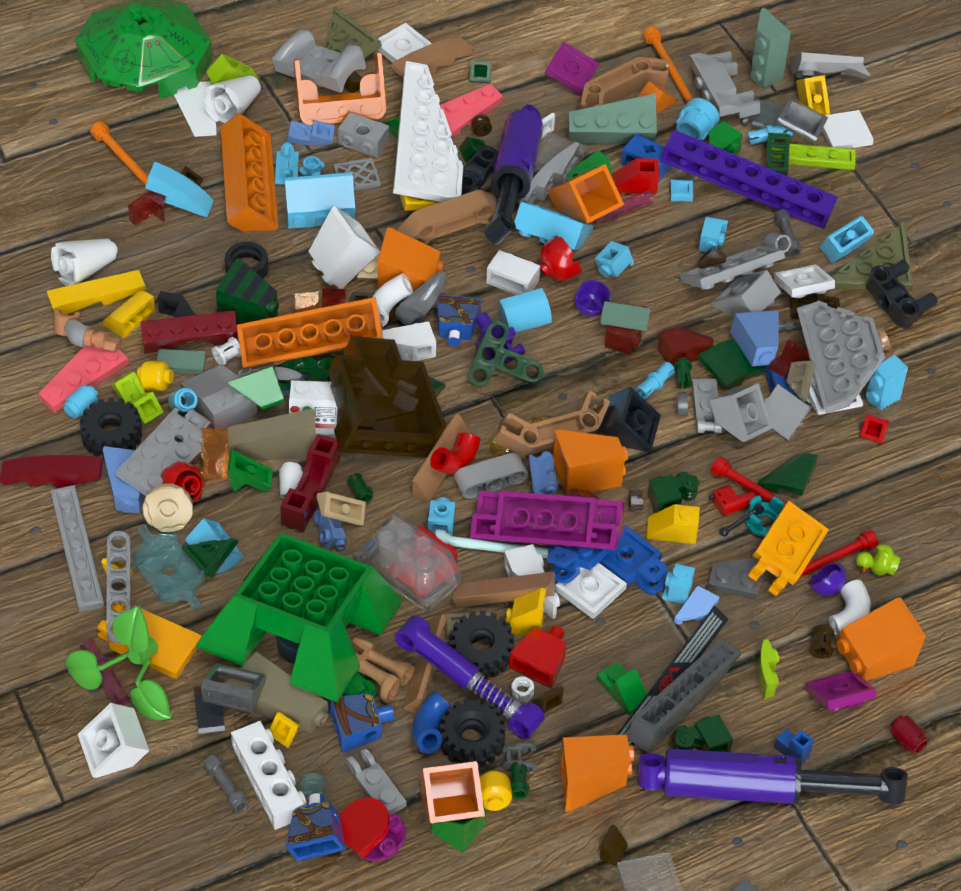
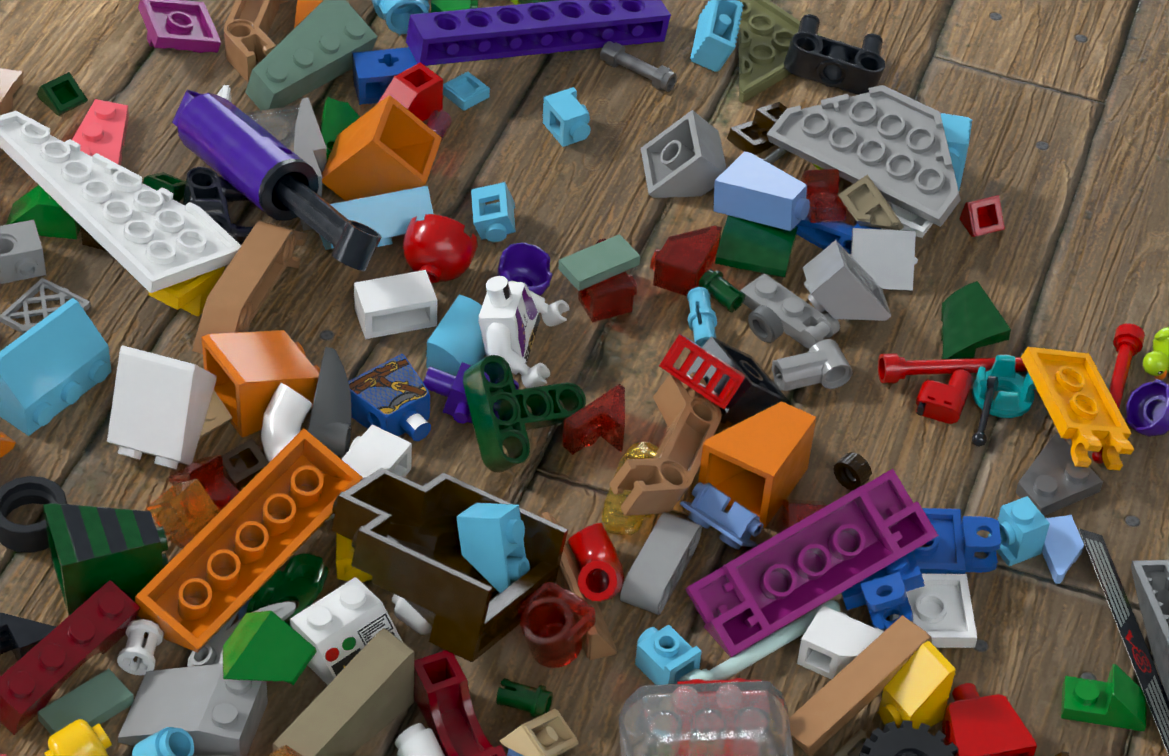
camera: 45 degrees left, 5 degrees down
dark brown bush [471,115,492,137] -> none
yellow slope [646,504,700,544] -> none
dark green brick [648,472,699,513] -> none
light grey hinge [680,233,791,290] -> none
dark brown slope [698,245,727,268] -> none
white plate [774,264,835,298] -> none
none -> medium azure slope [456,503,530,593]
none -> white torso [479,276,570,388]
none -> clear red piece [518,582,596,668]
none -> clear red slope [562,384,625,455]
none -> red slope [659,333,745,409]
none -> light grey piece [772,339,852,391]

